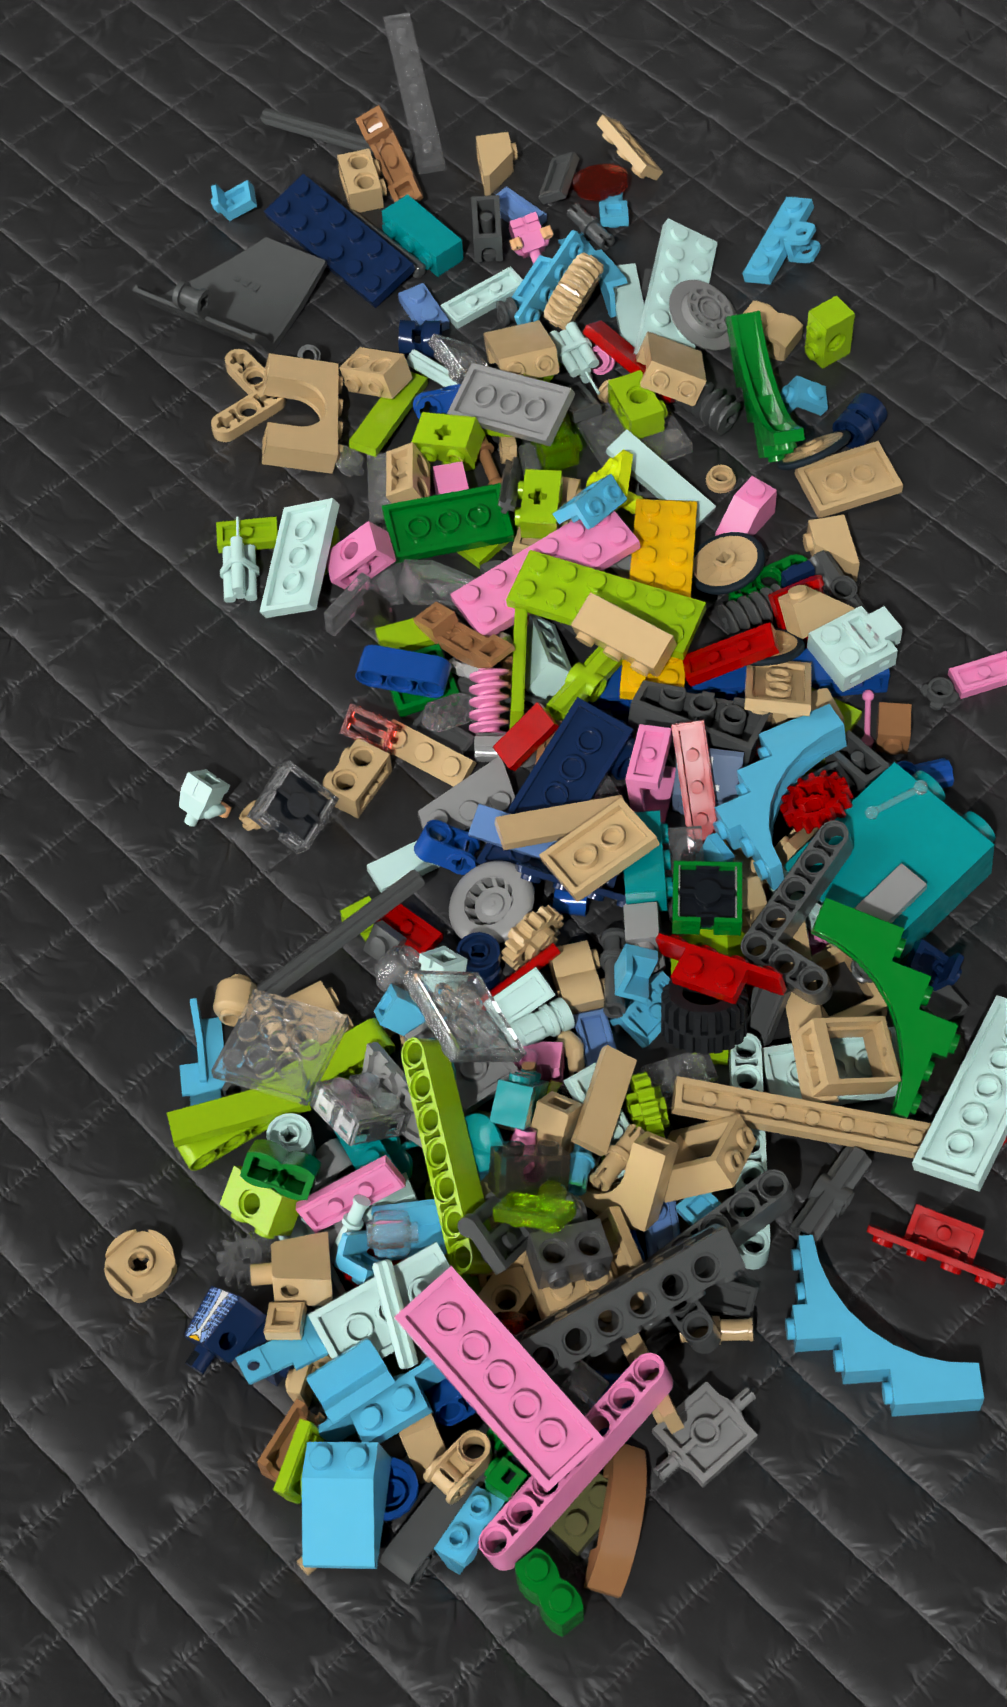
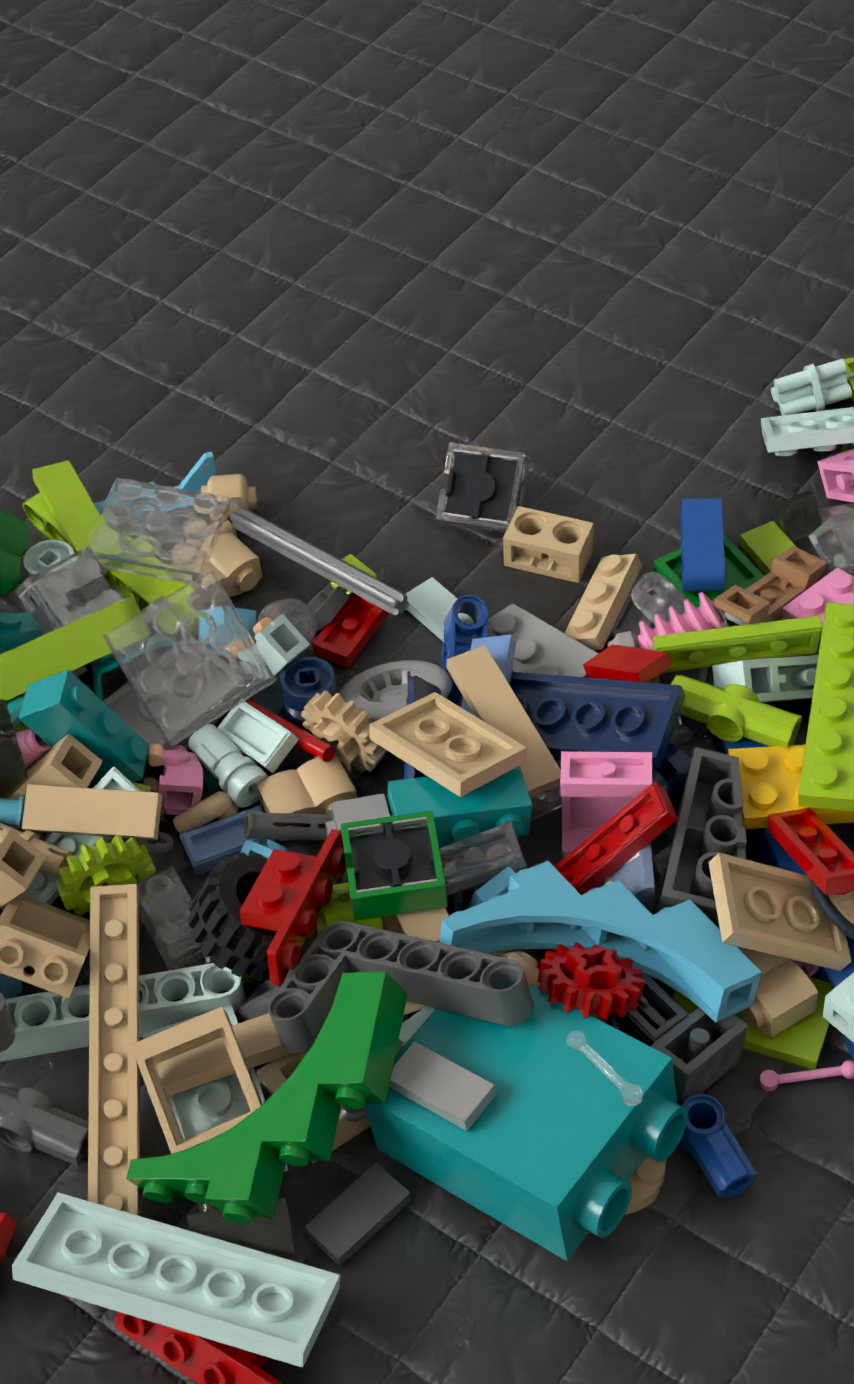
camera: 80 degrees right, 10 degrees down
light aqua piece [179,769,232,827] -> none
clear tile [324,573,373,636] -> none
clear red tile [339,703,403,756] -> none
tan brick [571,592,677,678] -> none
medium azure panel [614,943,658,1002] -> none
medium nougat brick [875,702,912,755] -> none
dark blue bracket [904,939,964,991] -> none

